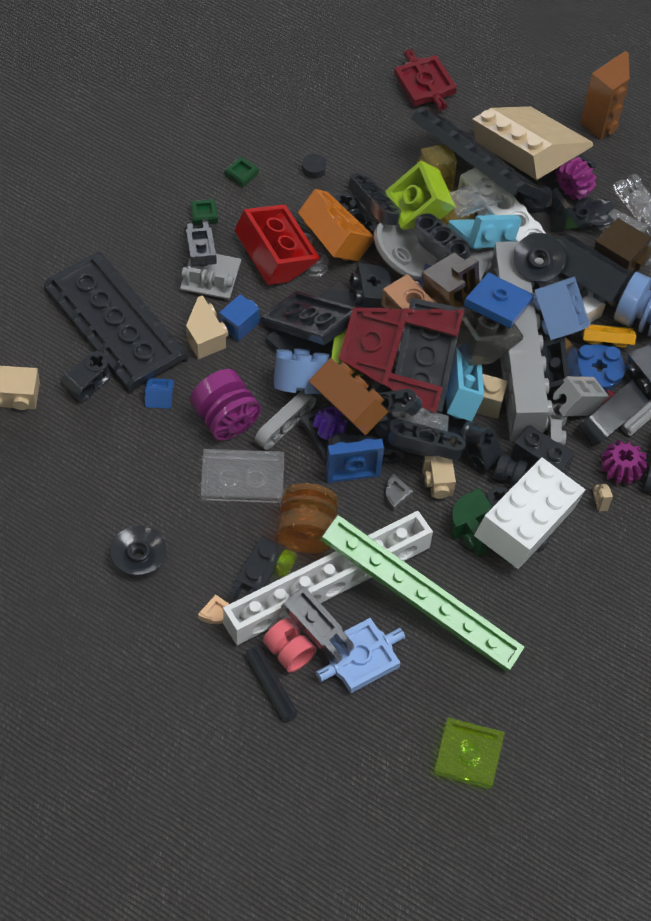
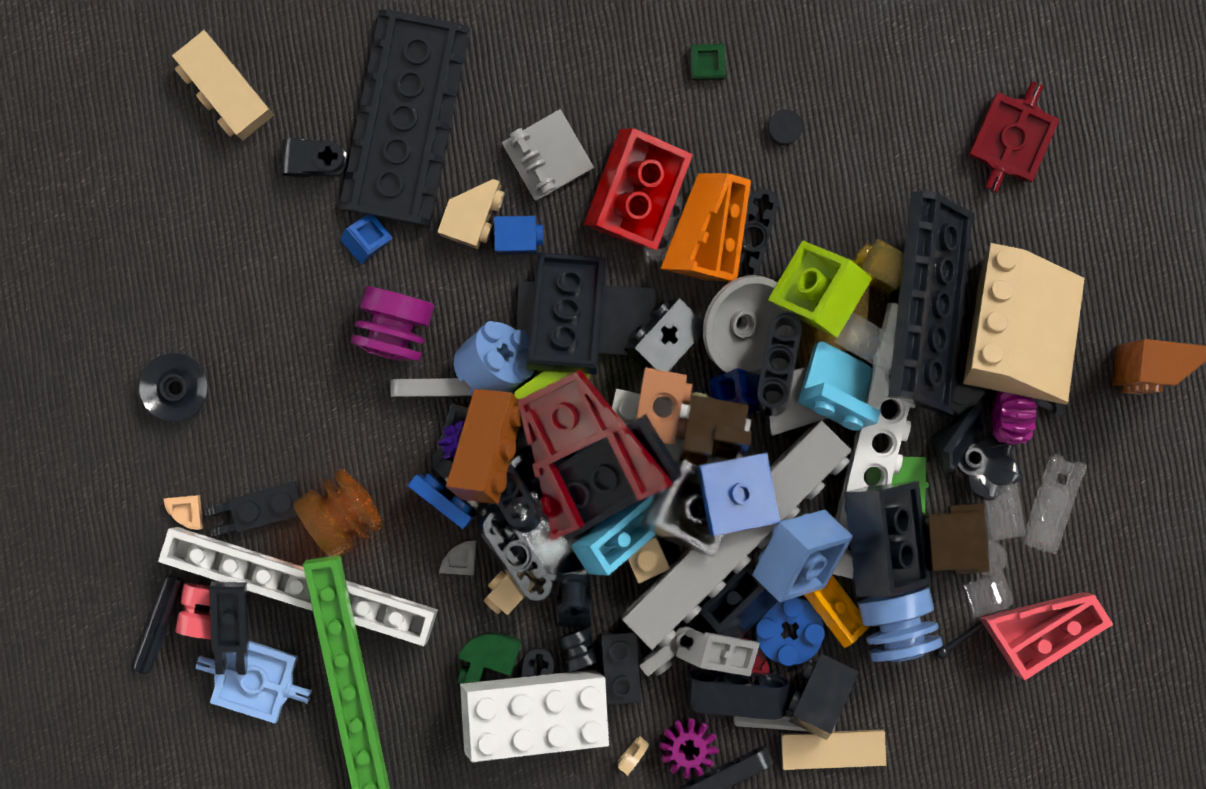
camera: 55 degrees right, 30 degrees up
hinge [186,219,217,267] -> none
dark green tile [190,199,218,226] -> none
clear tile [201,449,284,503] -> none
clear neon green tile [277,549,297,577] -> none
black beam [348,173,402,225] -> none
black dish [513,233,566,282] -> none

